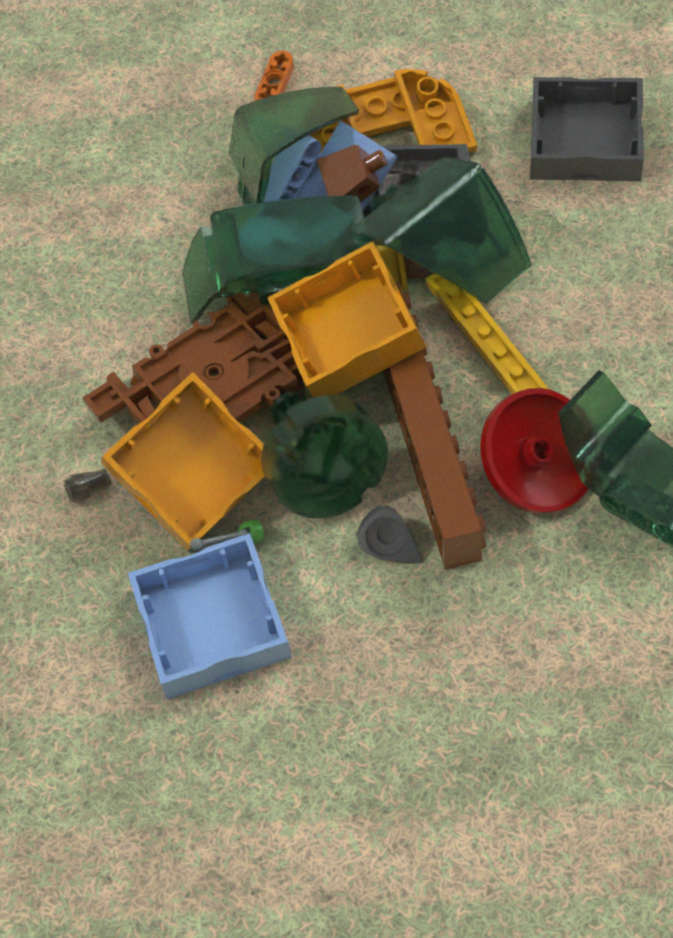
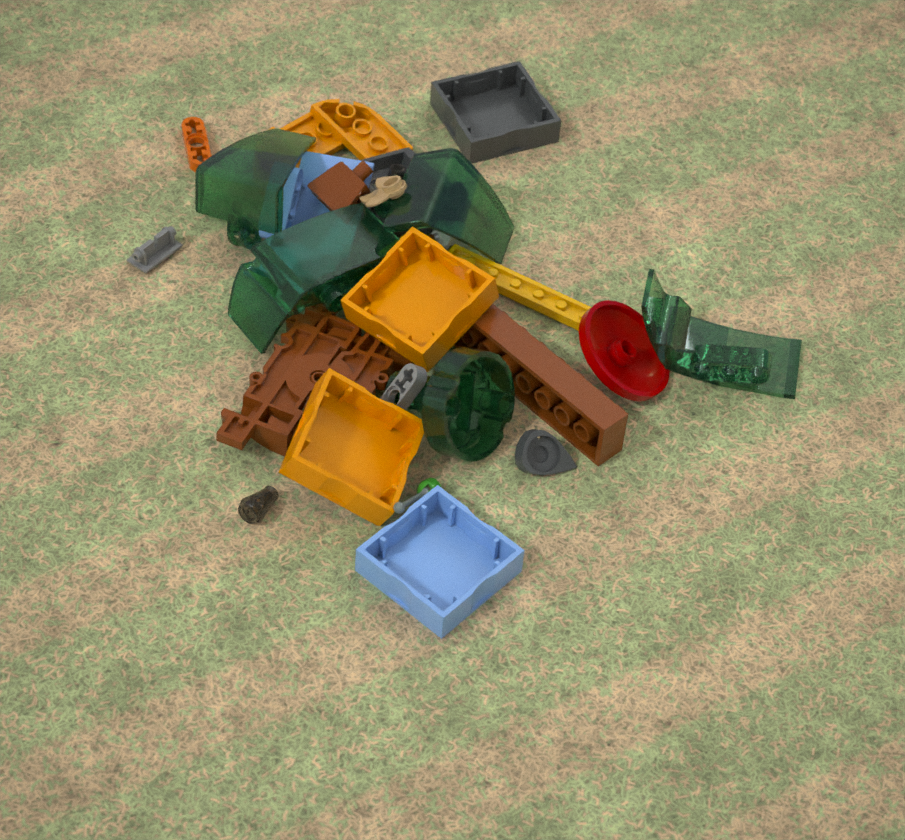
camera: 40 degrees left, 10 degrees down
none -> light grey hinge [127,226,183,273]
none -> tan plate [359,176,407,207]
none -> light grey beam [380,363,427,410]

